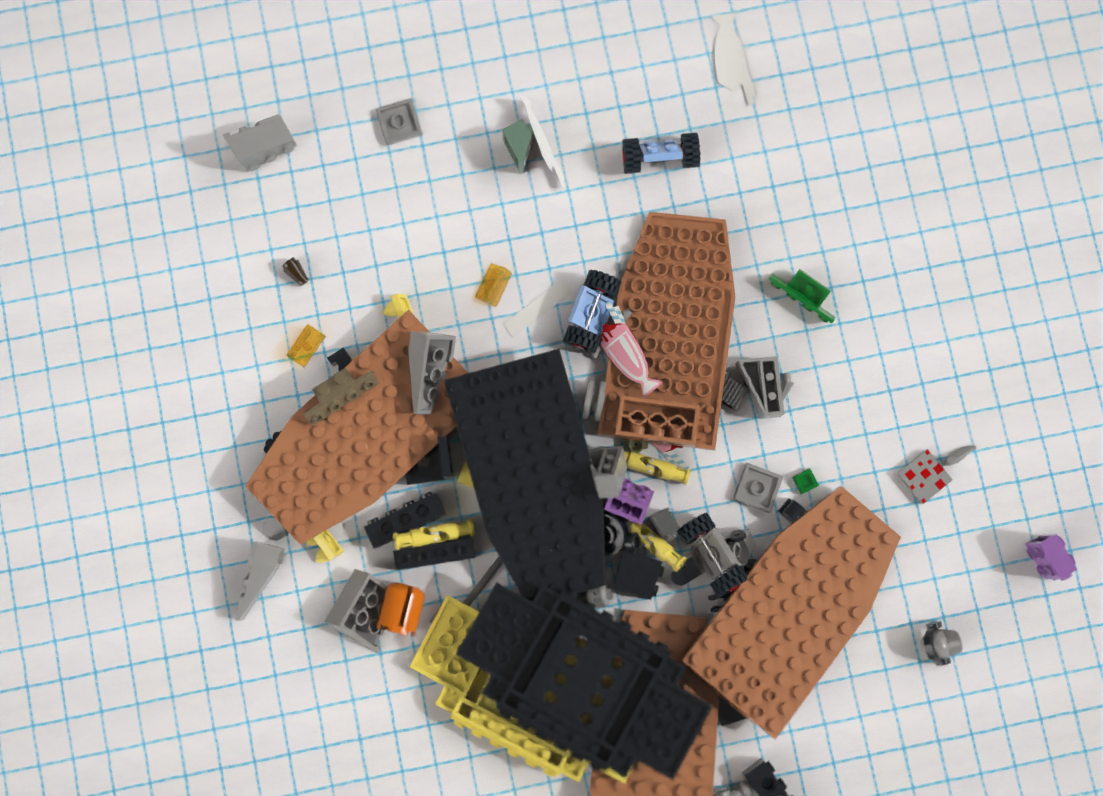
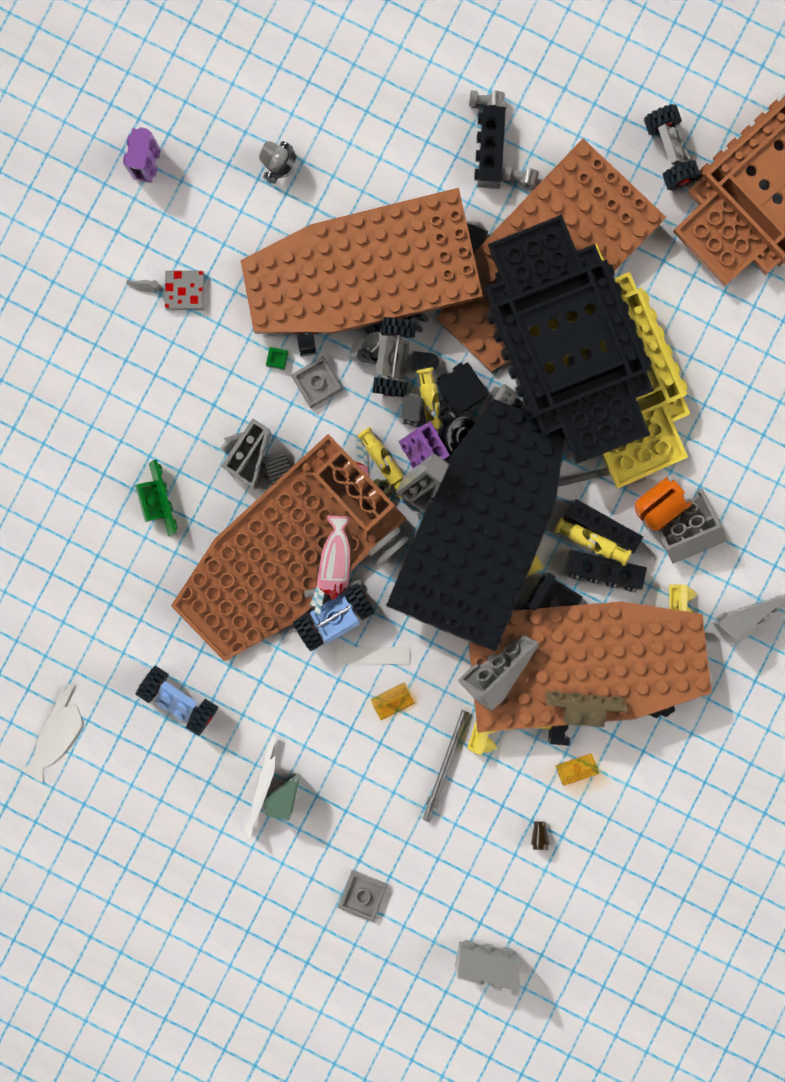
camera: 140 degrees left, 5 degrees up
none -> flat silver bar [423,710,469,822]

